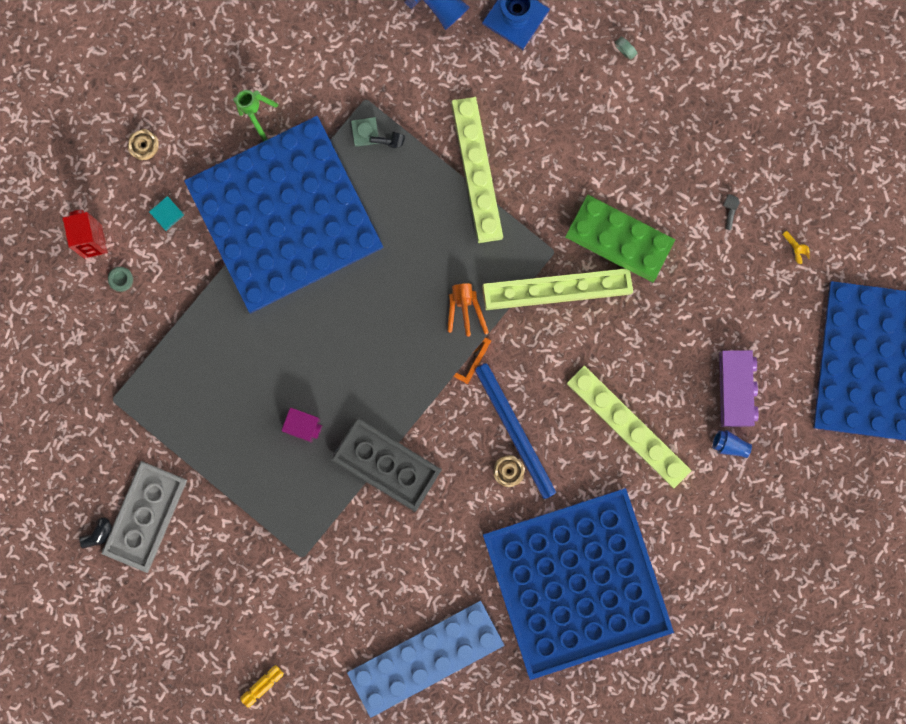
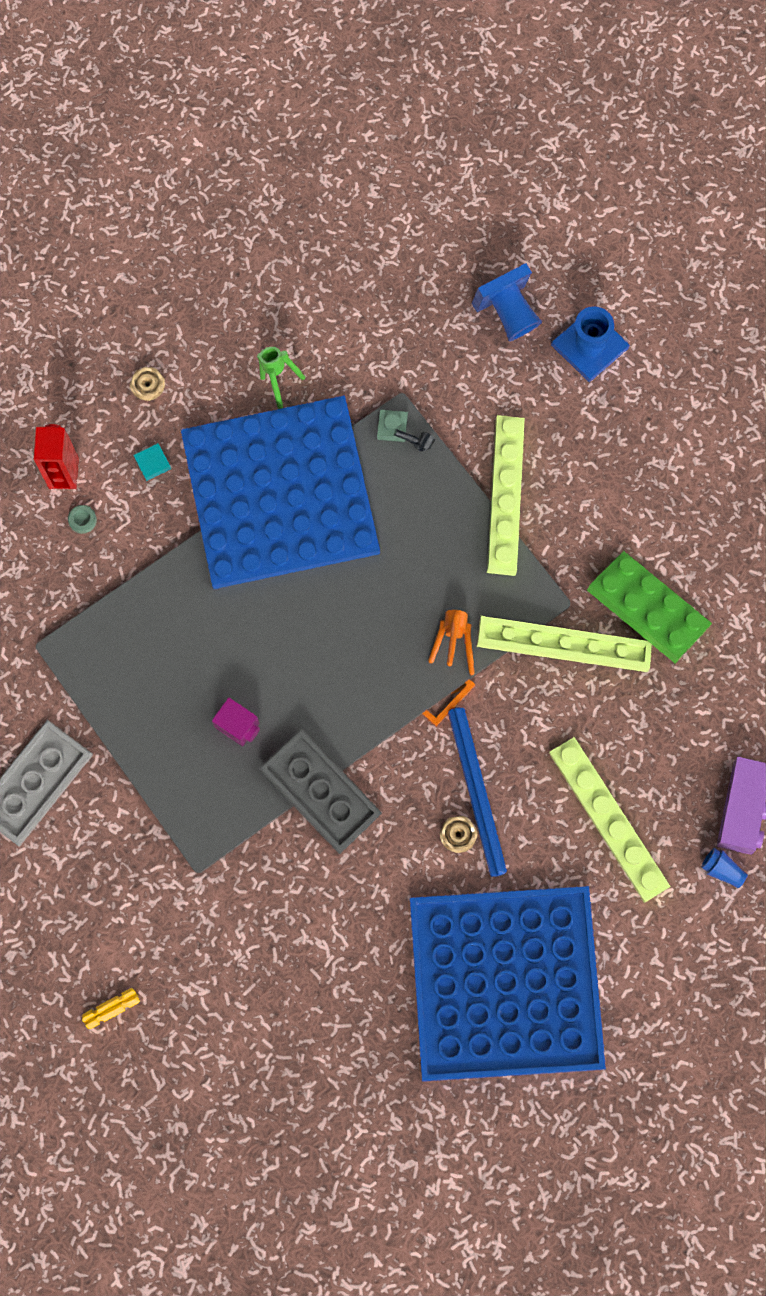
camera: 20 degrees right, 10 degrees down
medium blue plate [347,600,505,718] -> none
sand green tile [615,36,638,60] -> none

